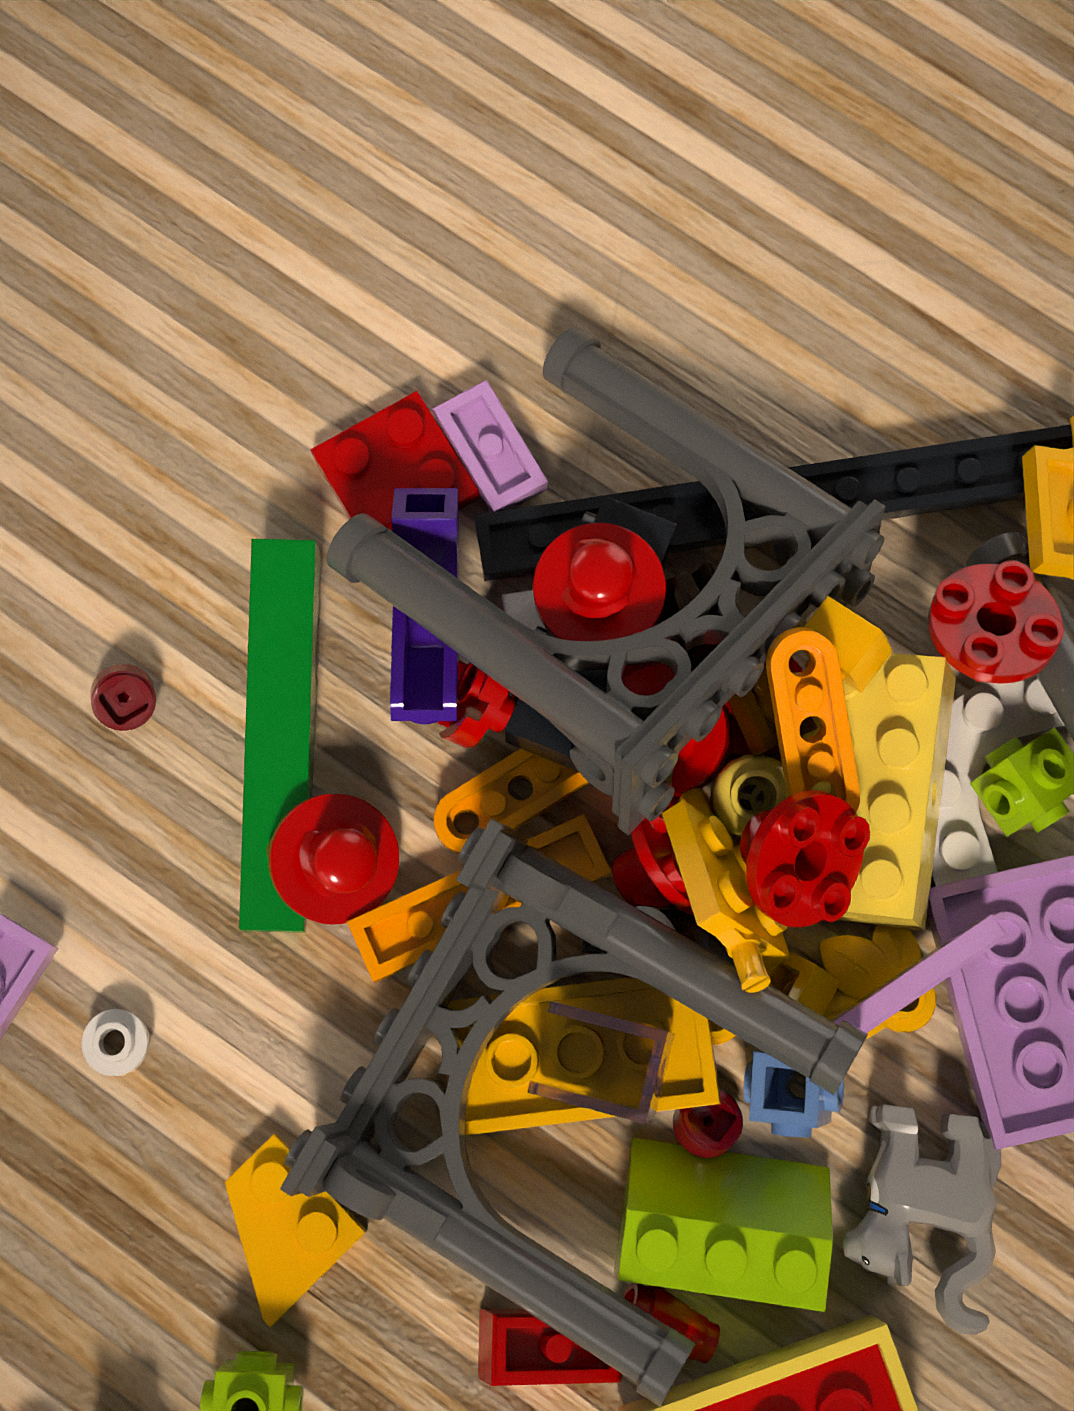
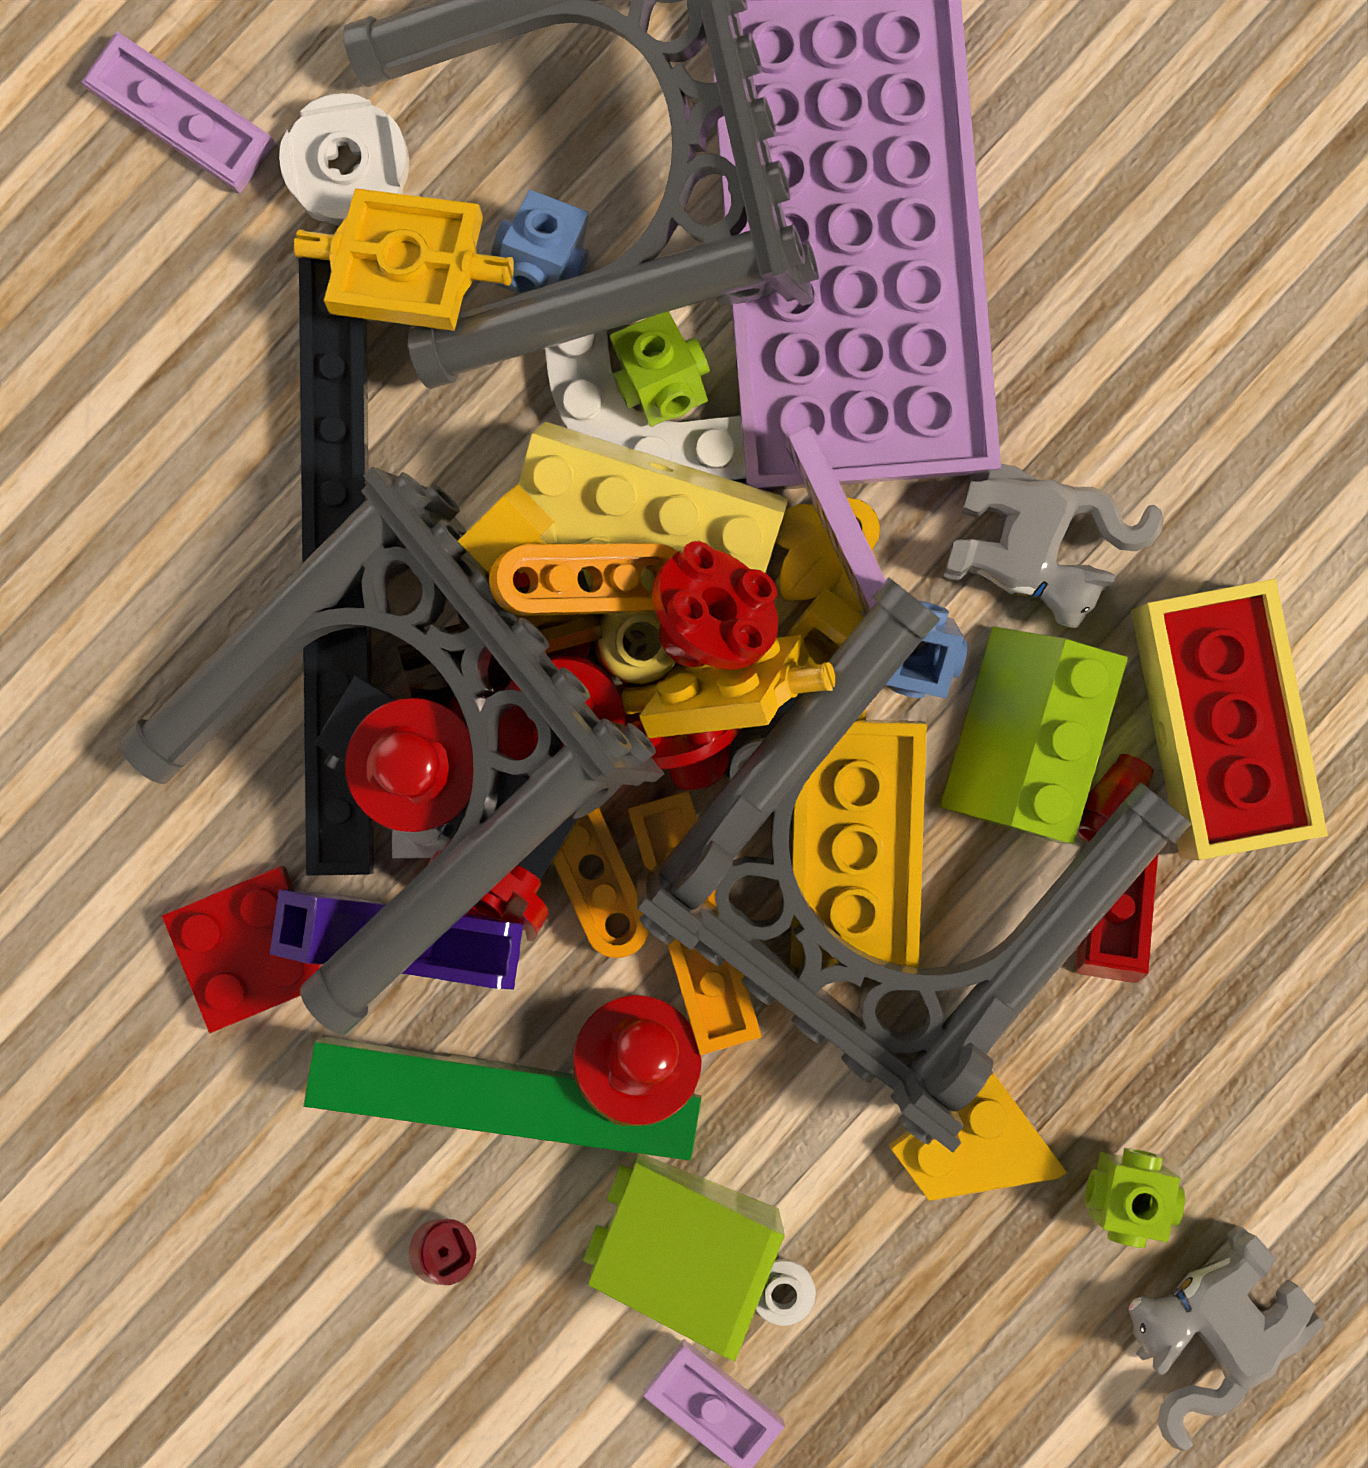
camera: 80 degrees left, 10 degrees up
lavender plate [433,380,548,512] -> none
piece [527,1001,675,1124] -> none
dark red tile [673,1089,743,1158] -> none
red plate [928,560,1064,684] -> none
none -> lime slope [582,1153,785,1361]

